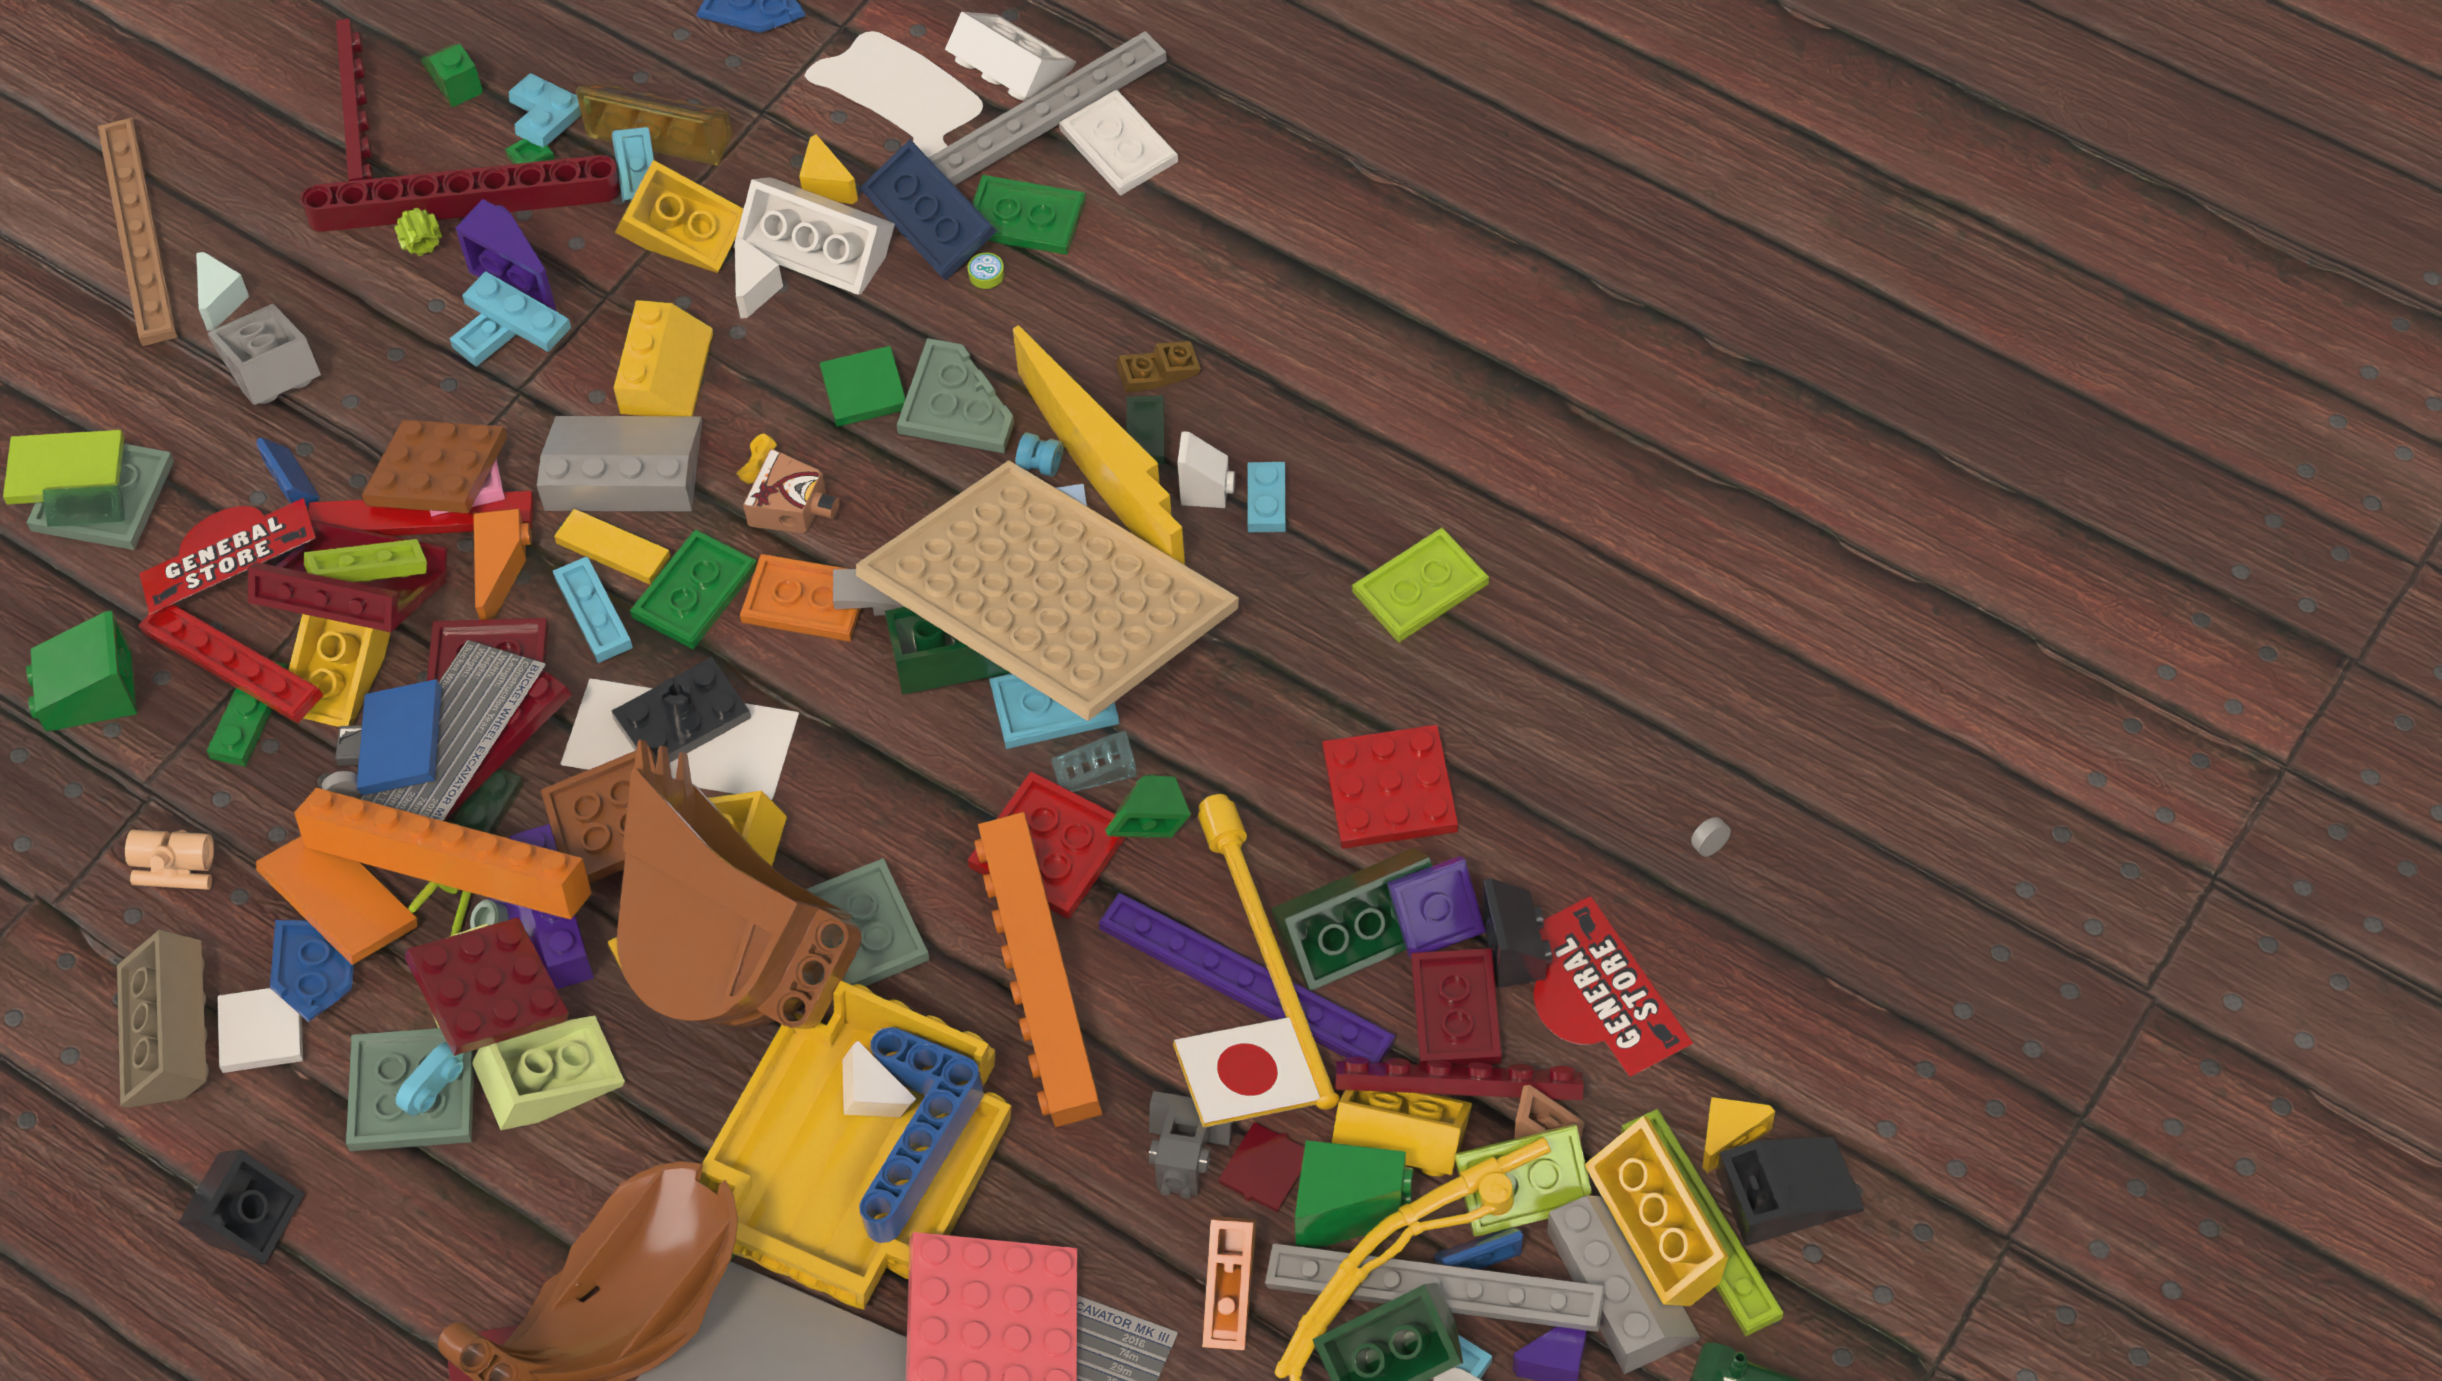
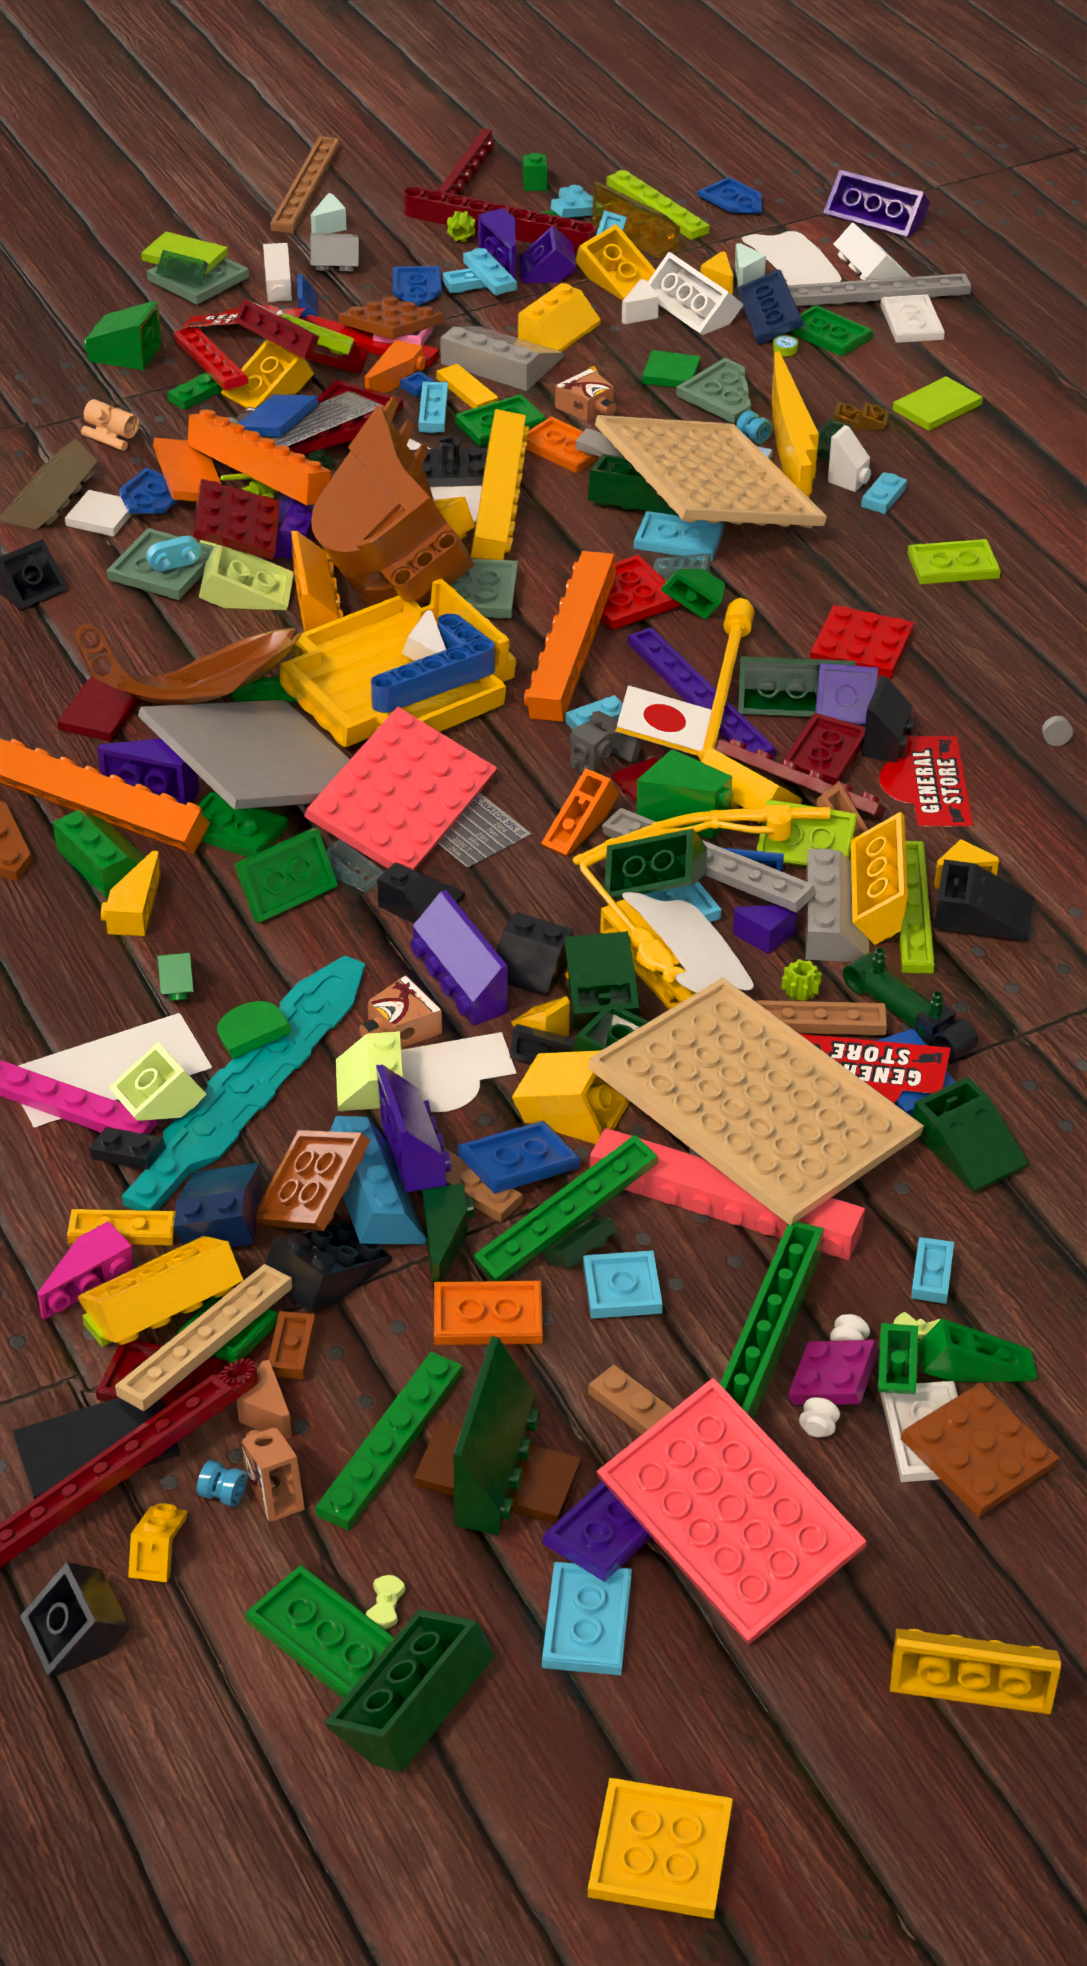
camera: 25 degrees right, 15 degrees down
none -> white slope [263,243,292,302]
none -> light orange slope [291,531,343,632]
none -> blue tile [393,266,441,307]
none -> blue tile [400,371,436,397]
none -> yellow brick [471,409,529,560]
none -> dark purple slope [519,225,576,283]
none -> medium azure plate [565,695,623,730]
none -> lime plate [607,170,710,240]
none -> light aqua slope [735,243,766,287]
none -> lime tile [893,376,983,431]

